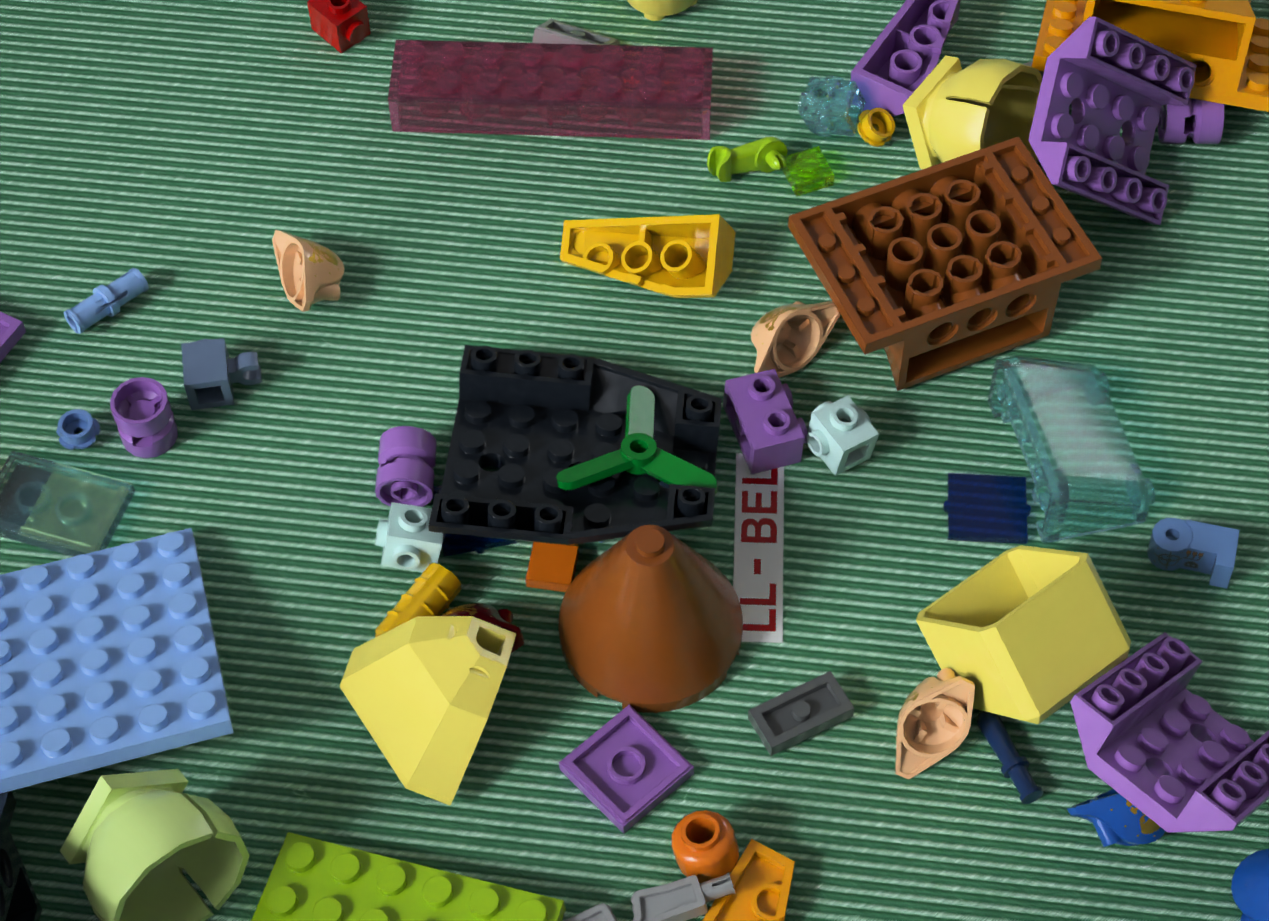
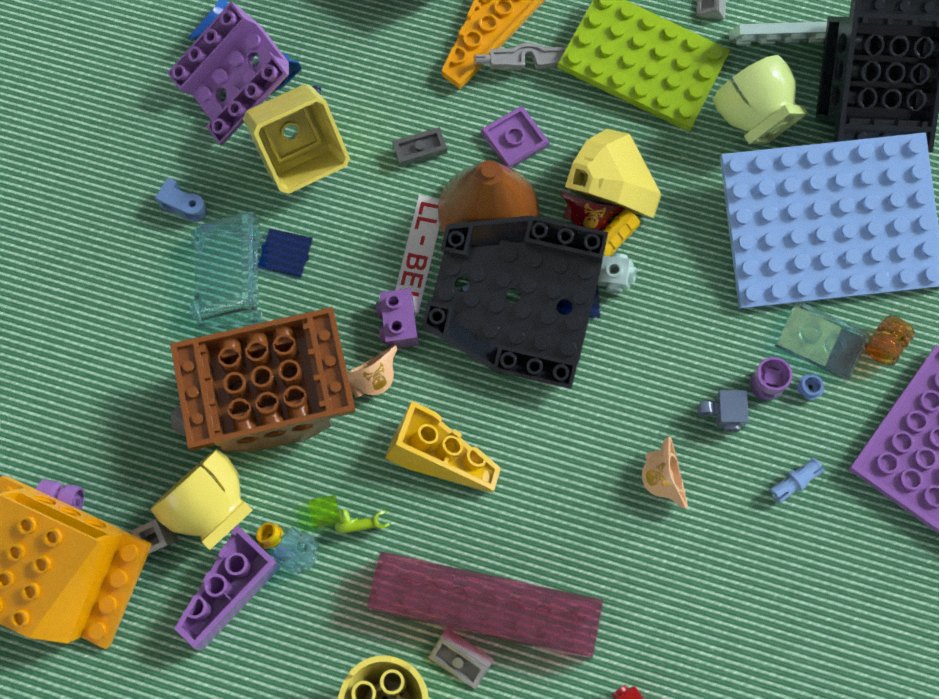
camera: 170 degrees left, 15 degrees up
medium lavender wheel [375,426,437,507] -> none
green piece [556,385,718,494] -> none
orange head [672,810,739,883] -> none
light aqua brick [806,396,879,476] -> none
light nougat hat [895,668,975,780] -> none
medium lavender slope [1028,17,1197,225] -> none

